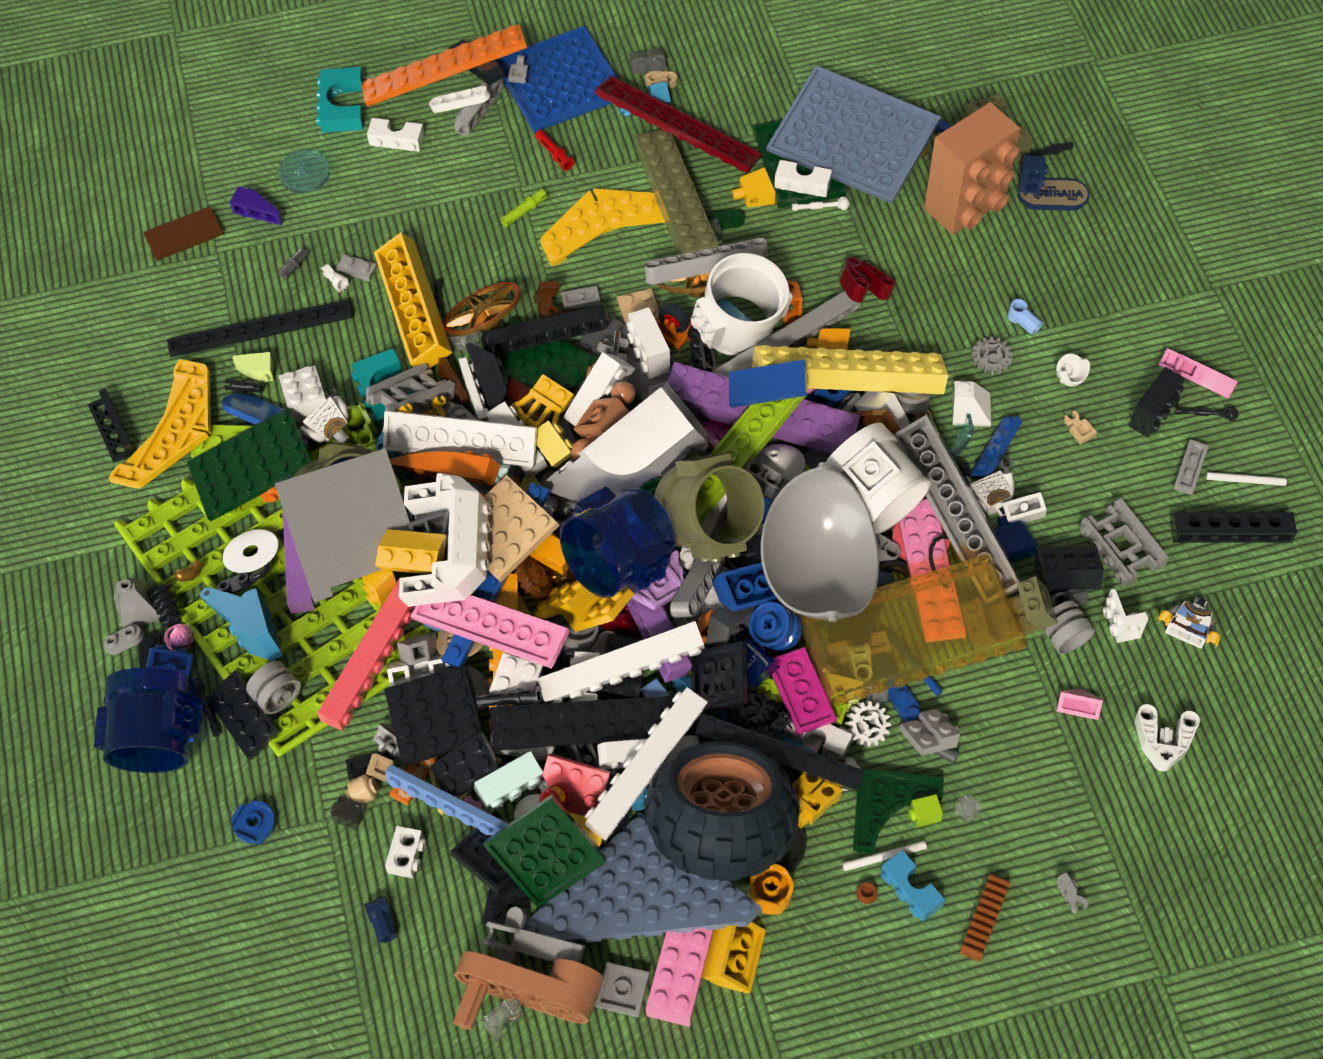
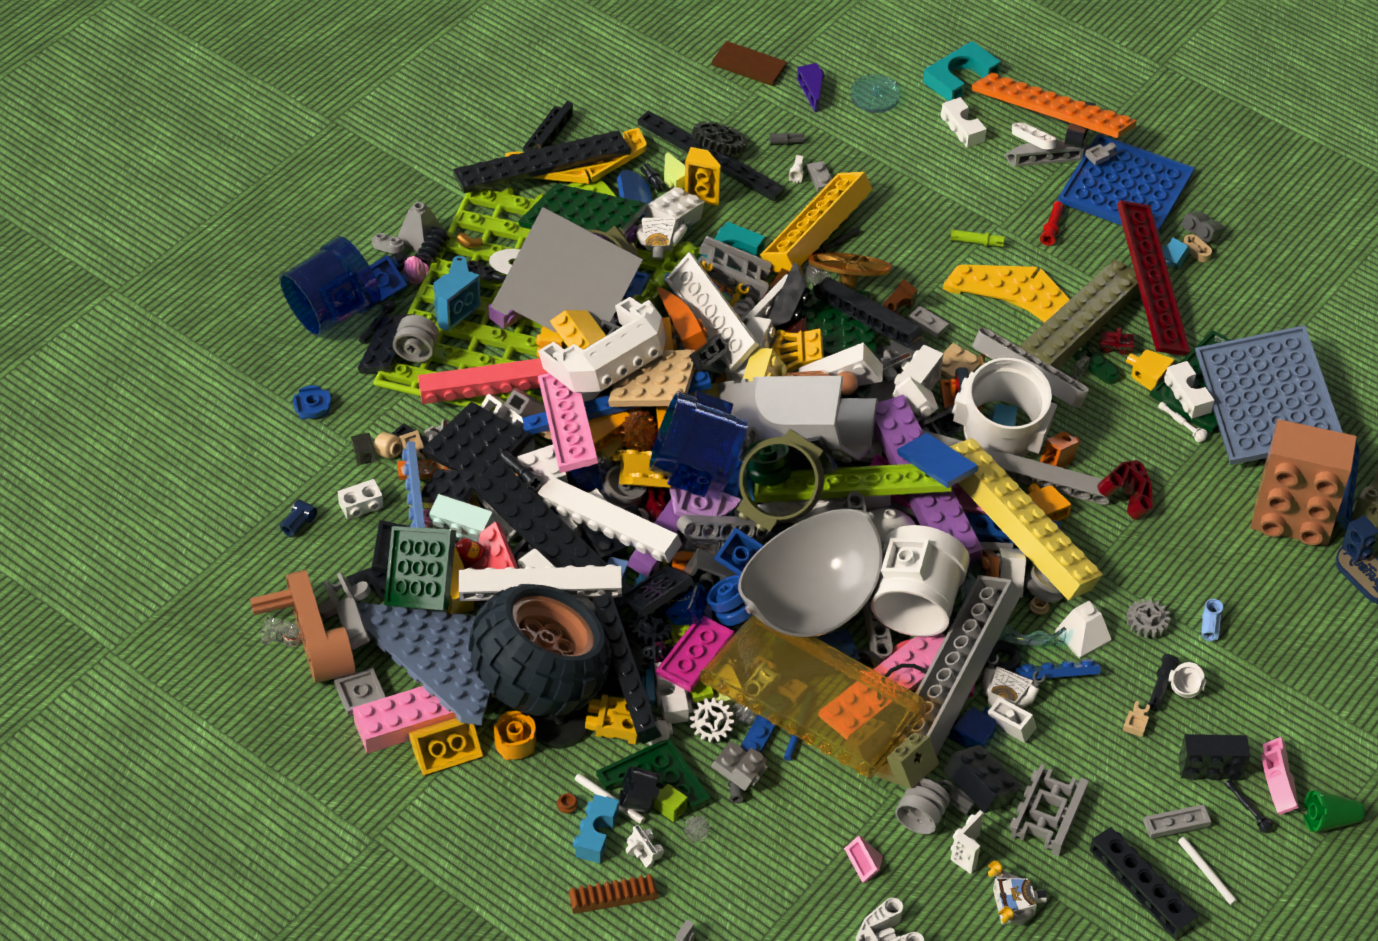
camera: 50 degrees right, 10 degrees down
none -> black plate [453,130,631,193]
none -> black brick [619,766,660,814]
none -> white hips [626,825,664,868]
none -> yellow slope [685,147,721,206]
none -> black plate [689,333,728,372]
none -> pearl dark grey gear [692,121,748,155]
none -> white slope [895,377,938,418]
none -> dark red hips [1100,327,1134,355]
none -> black pin [1148,654,1179,711]
none -> green cone [1303,790,1366,832]

